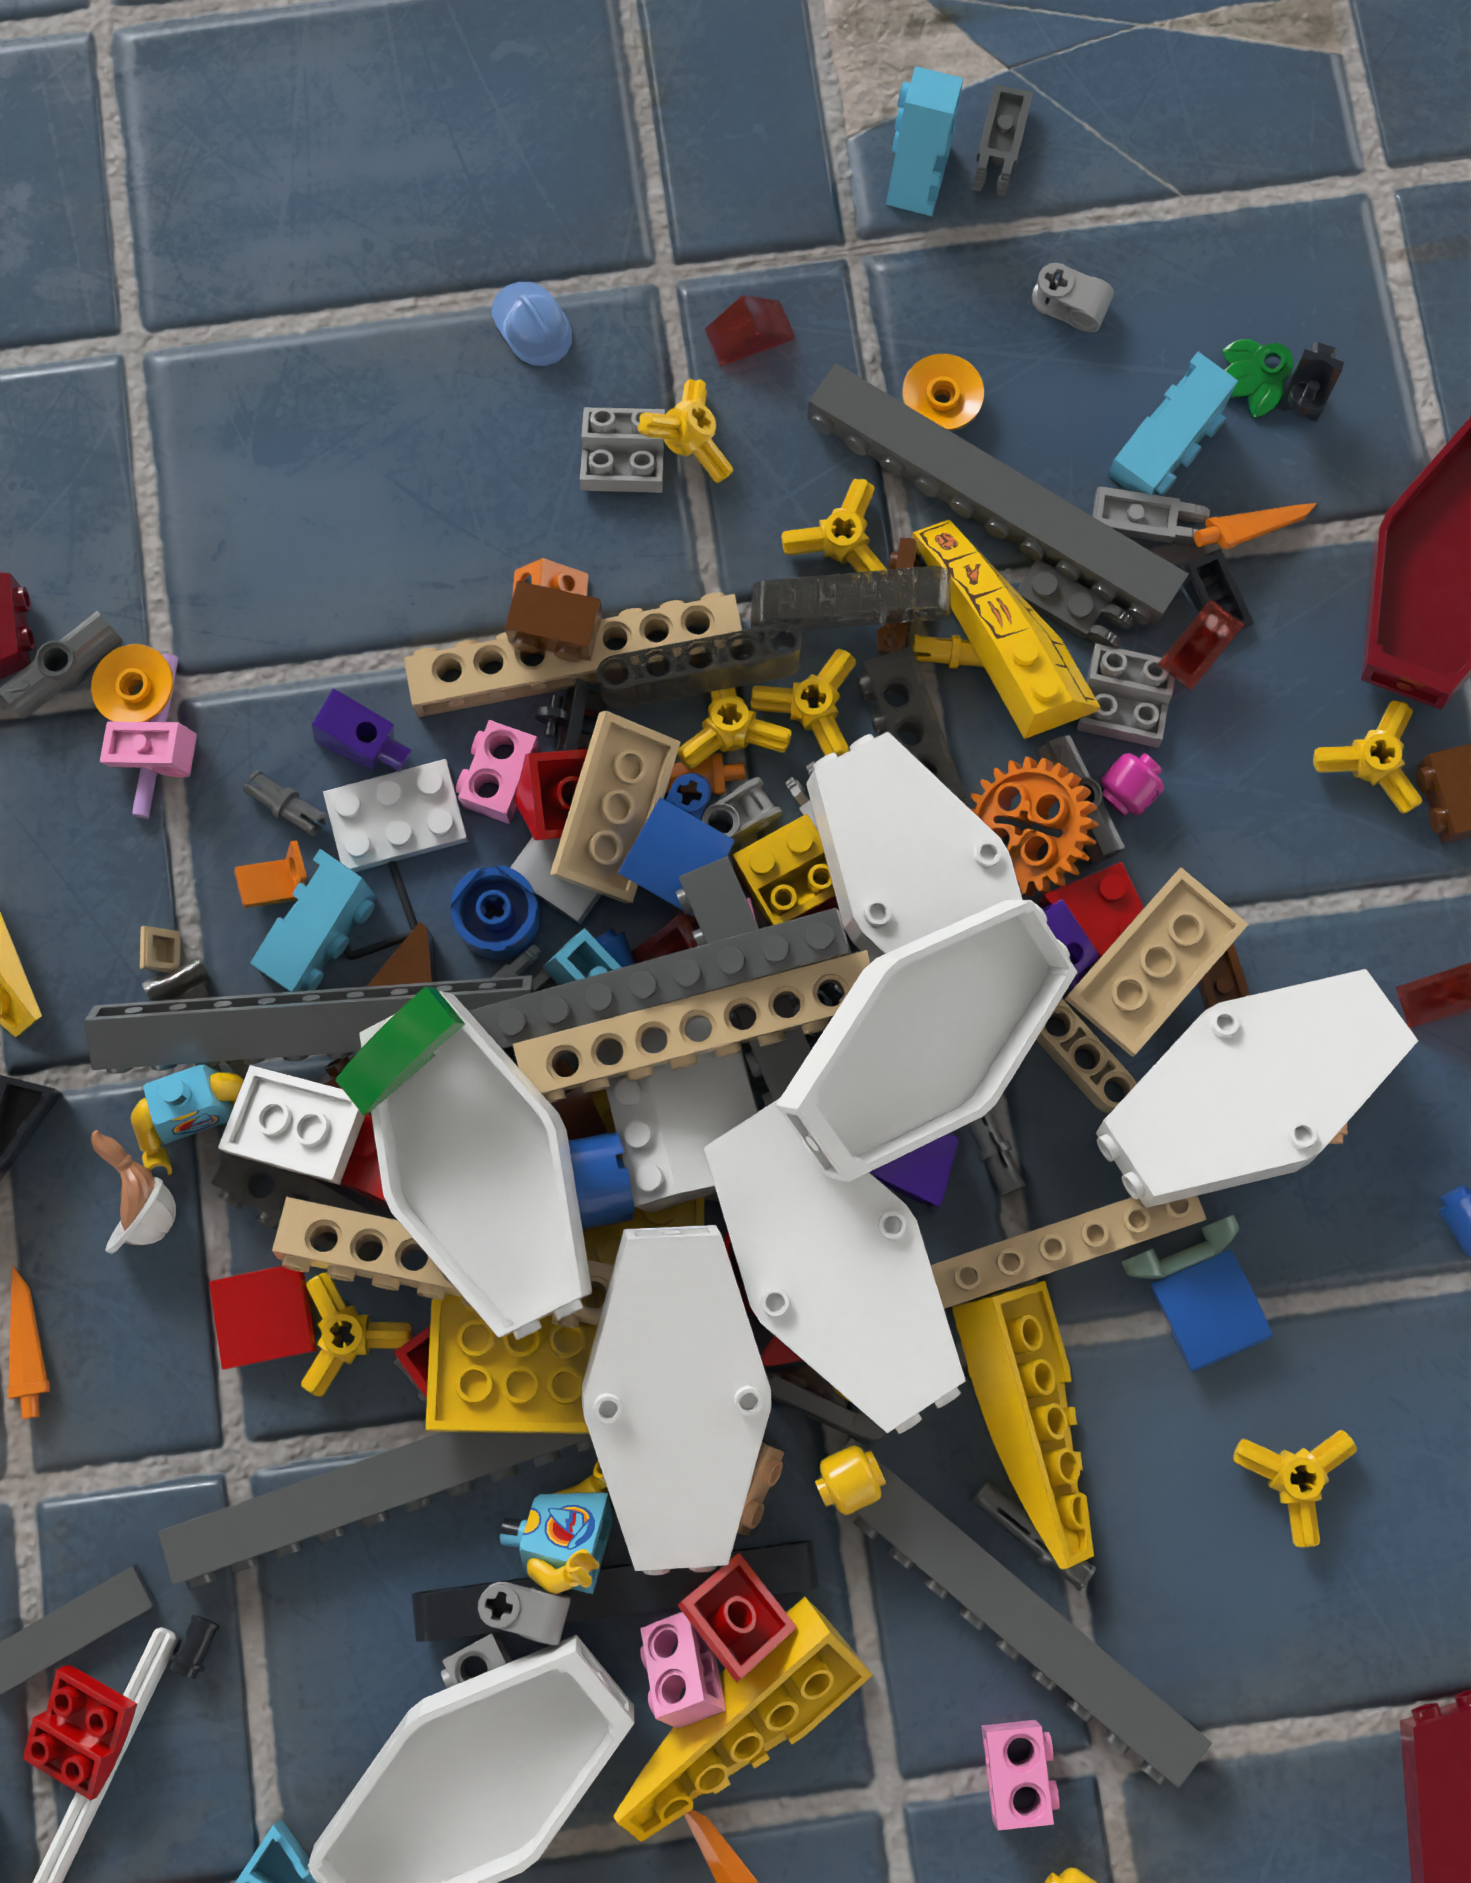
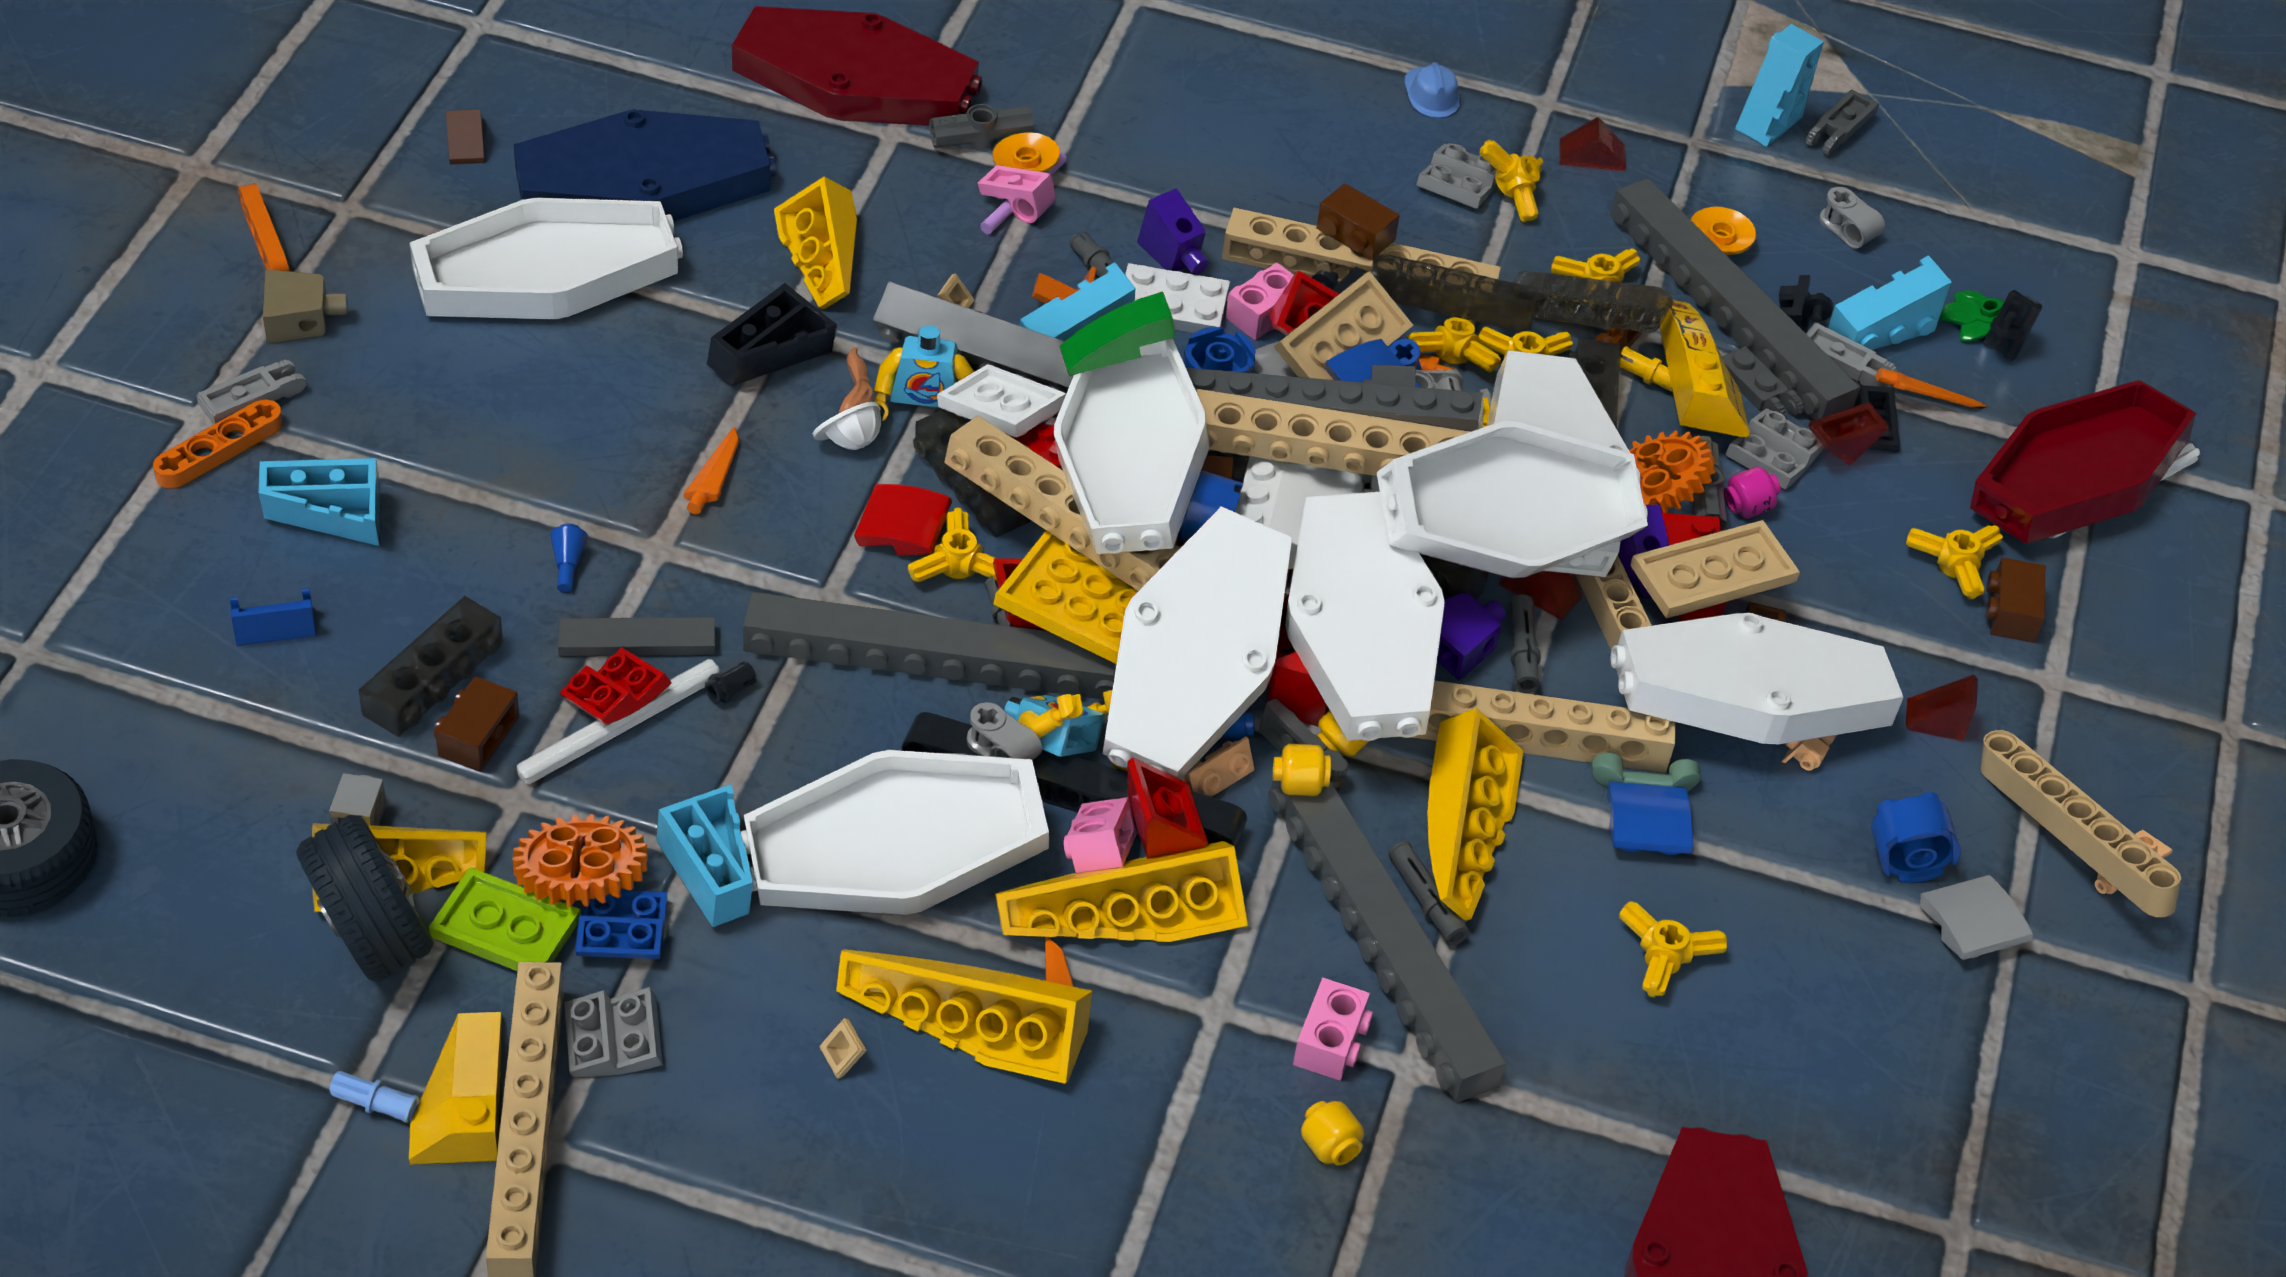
camera: 20 degrees right, 30 degrees down
none -> black hips [1779,275,1834,333]

